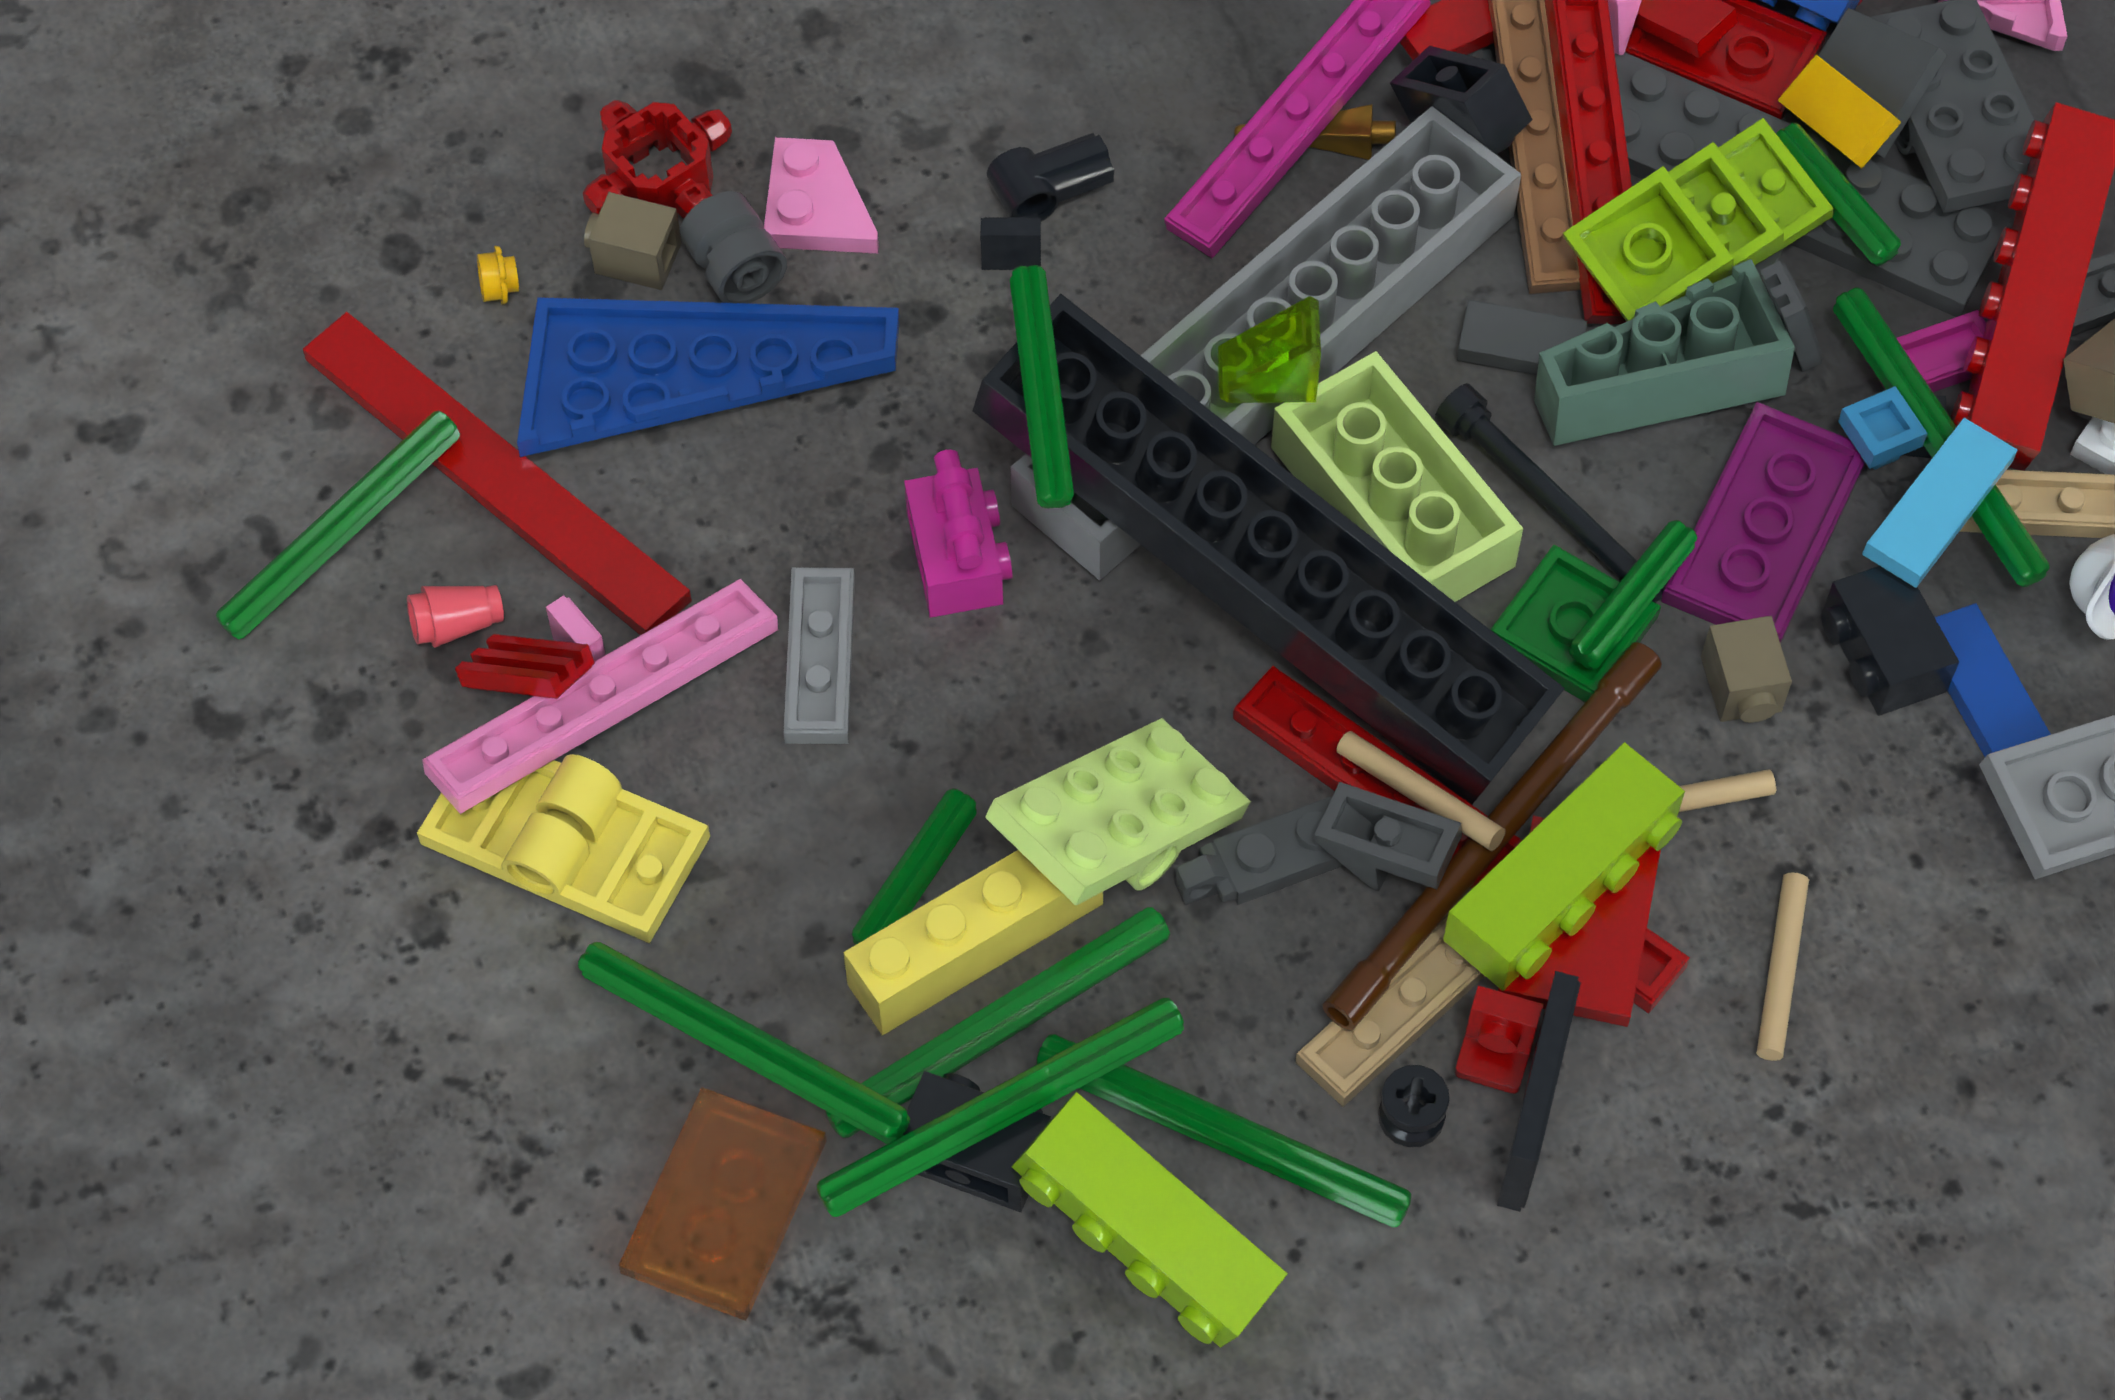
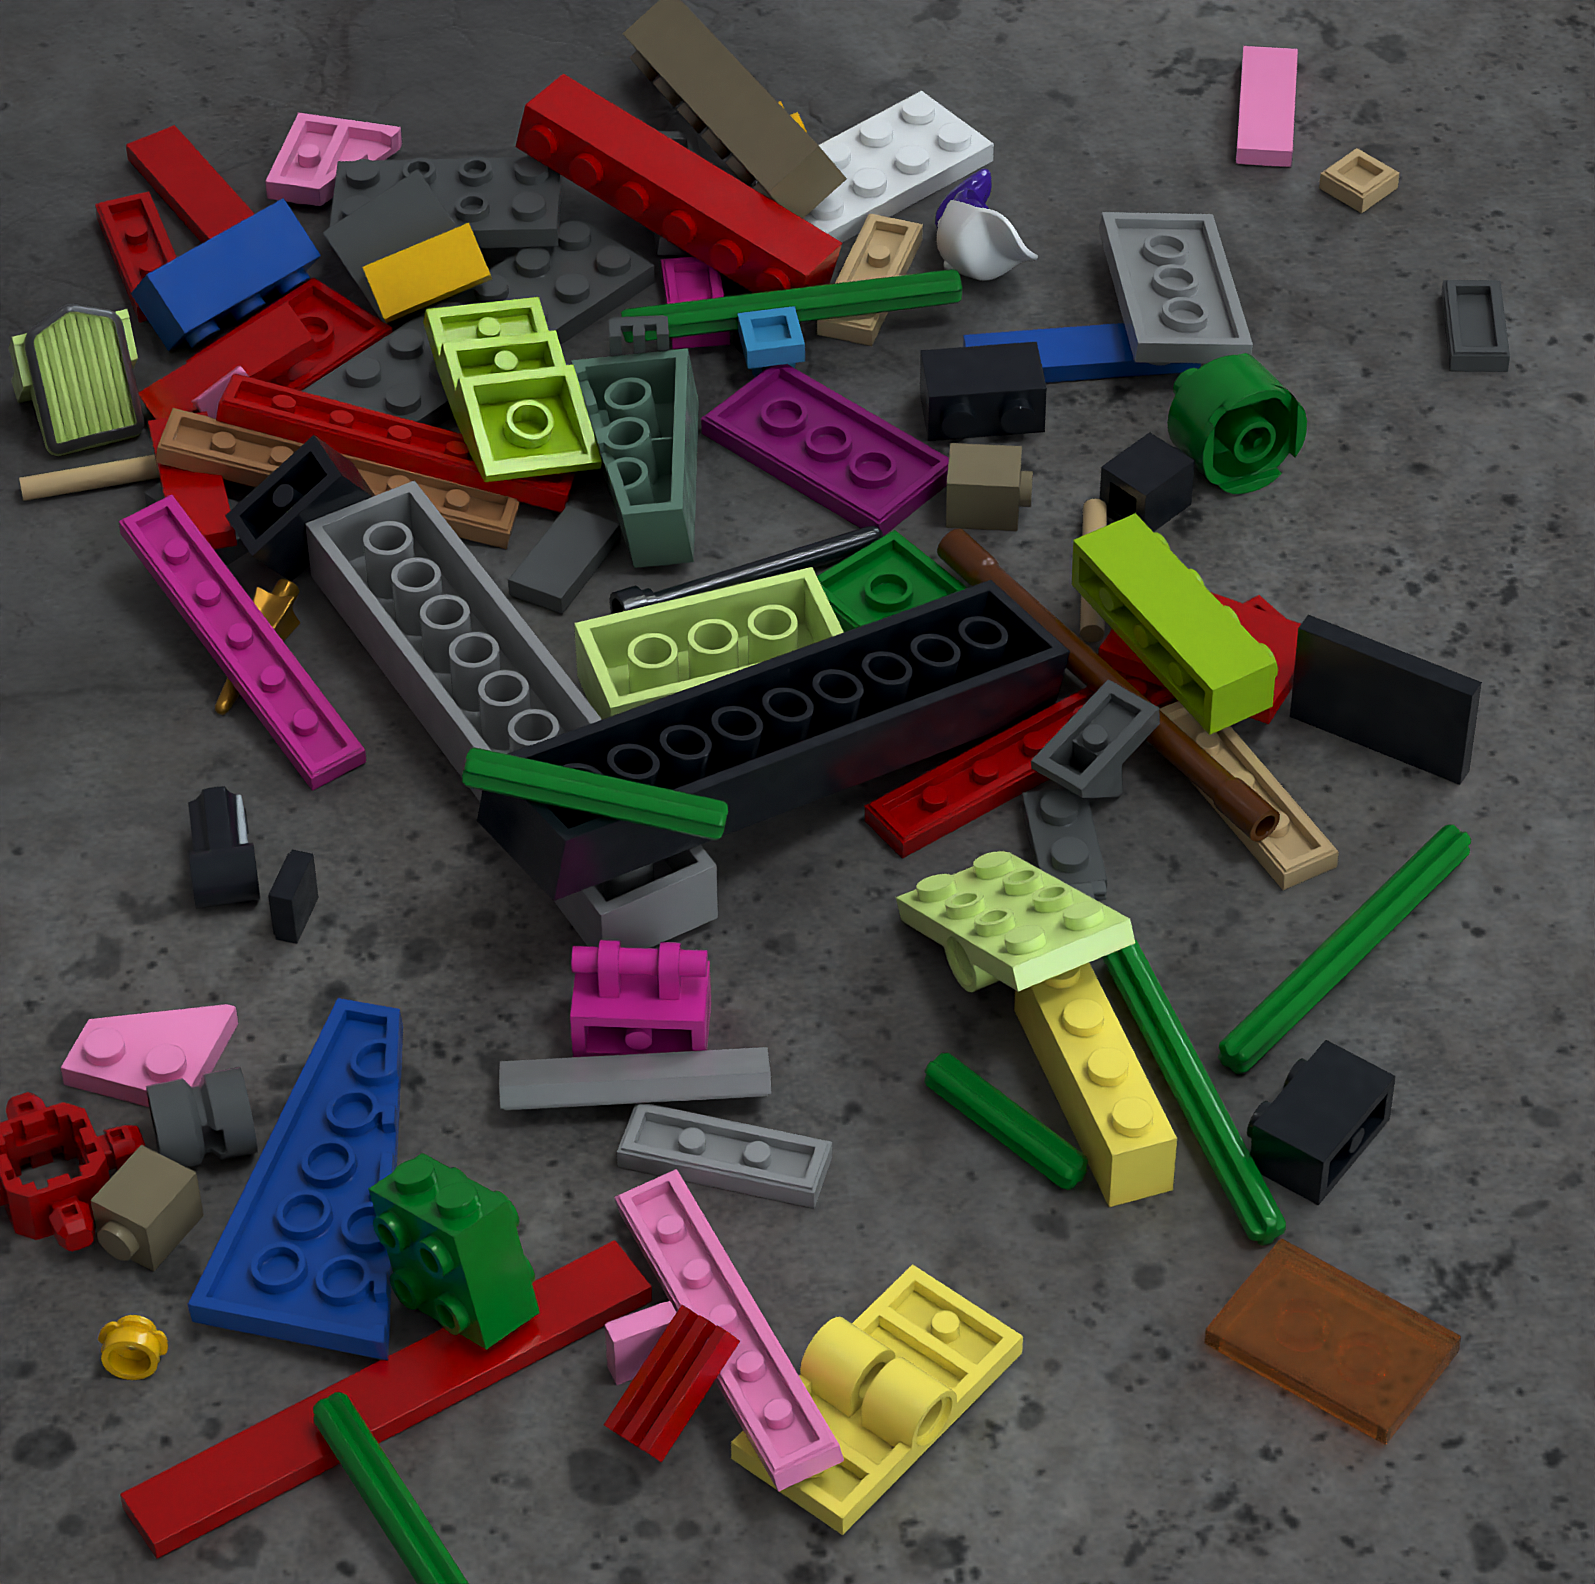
camera: 75 degrees left, 15 degrees down
coral cone [407,585,504,648] -> none
green axle [578,942,911,1144] -> none
green axle [817,998,1184,1217] -> none
lime brick [1011,1092,1288,1348] -> none
clear neon green slope [1218,296,1321,403] -> none
tan bar [1337,731,1505,851] -> none
black wheel [1378,1065,1450,1147] -> none
red bracket [1455,985,1543,1094] -> none
green axle [1569,520,1697,669] -> none
tan bar [1756,873,1809,1061] -> none
green axle [1776,123,1901,266] -> none
medium azure tile [1862,418,2018,588] -> none
none -> green brick [368,1153,540,1350]
none -> light grey tile [499,1047,771,1110]
none -> black brick [1100,432,1195,532]
none -> green brick [1167,353,1307,494]

